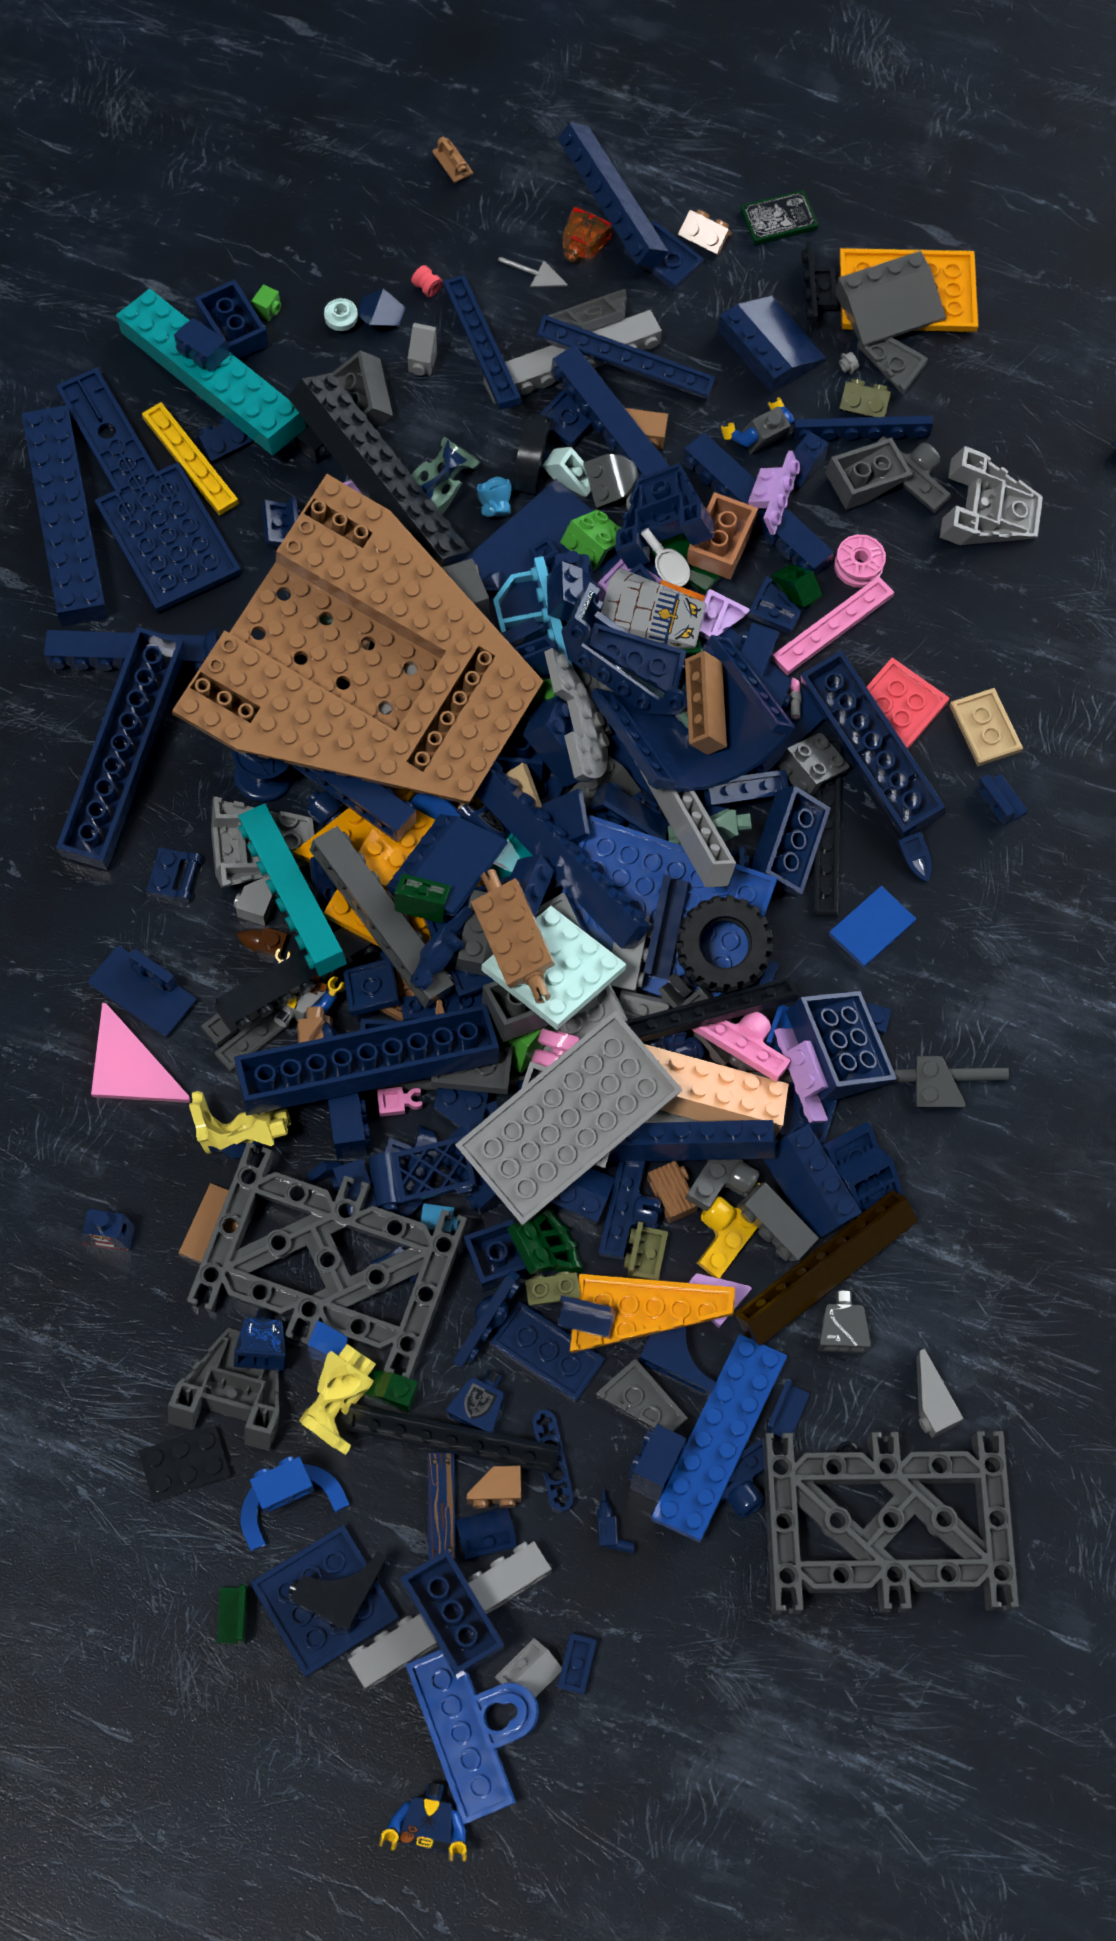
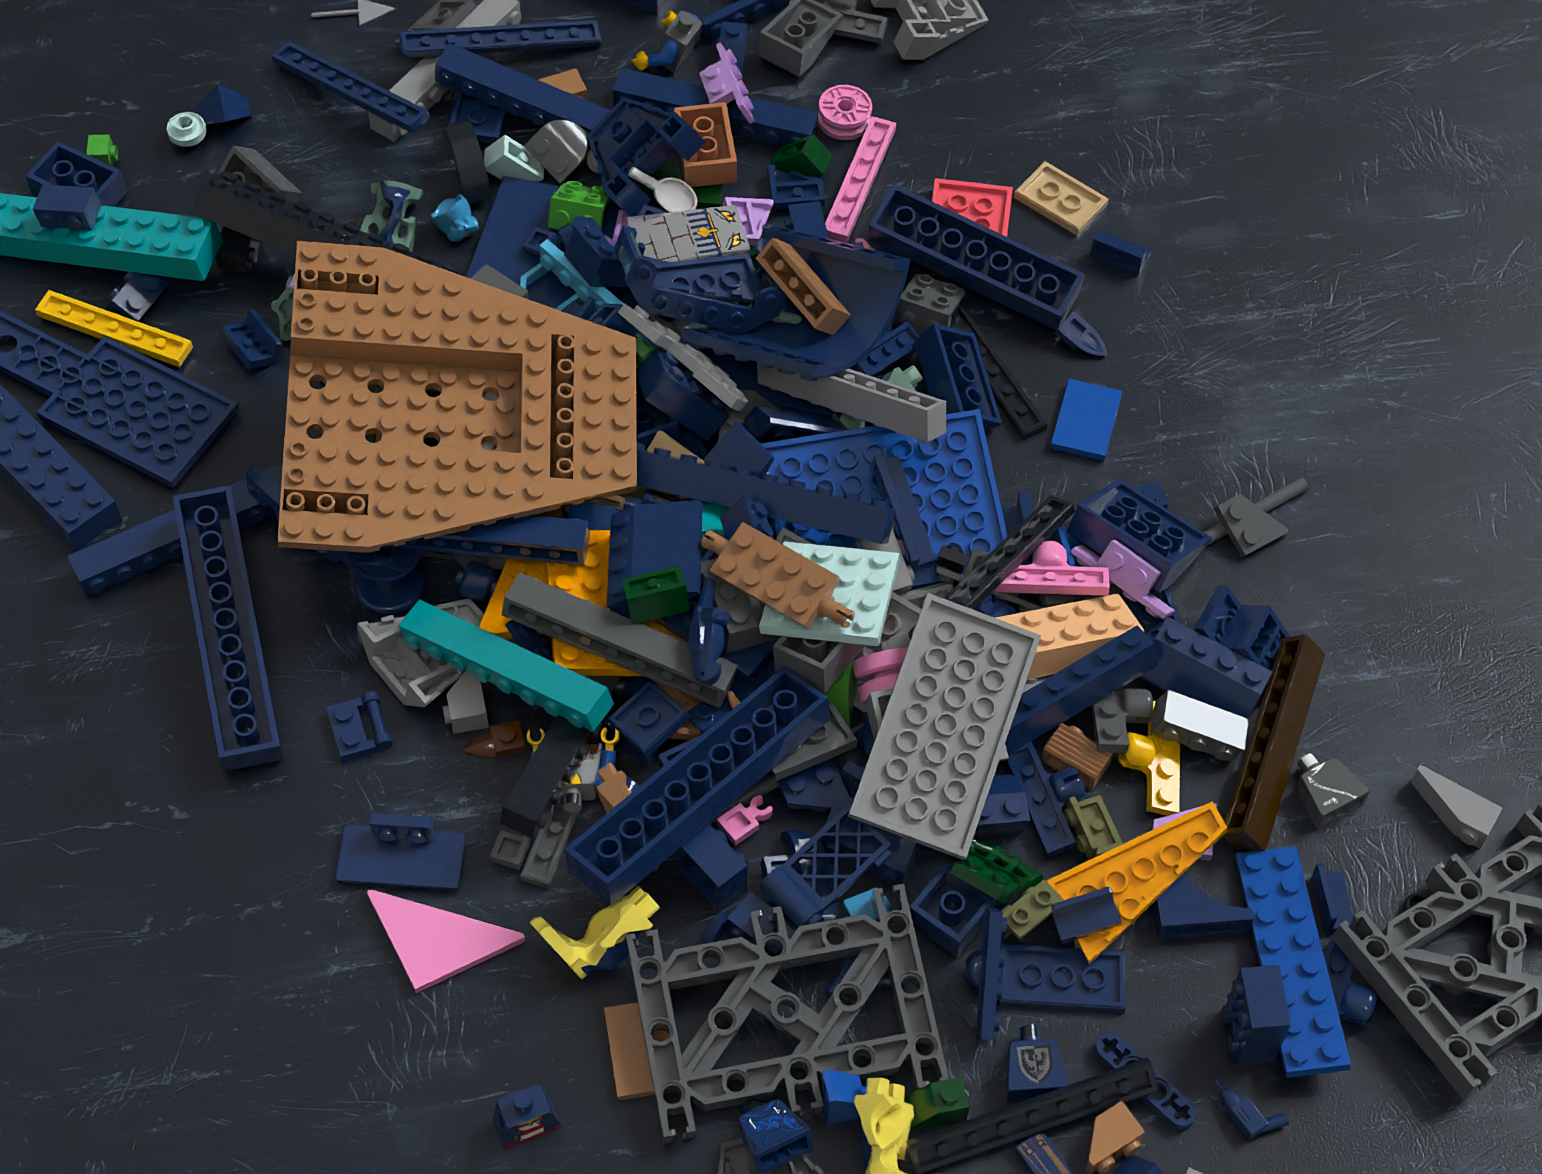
camera: 30 degrees left, 10 degrees down
light grey slope [408,323,437,376] -> none
coral wheel [411,265,443,297] -> none
dark grey wing [596,1359,688,1432] -> none
black tyre [676,895,773,994] -> none

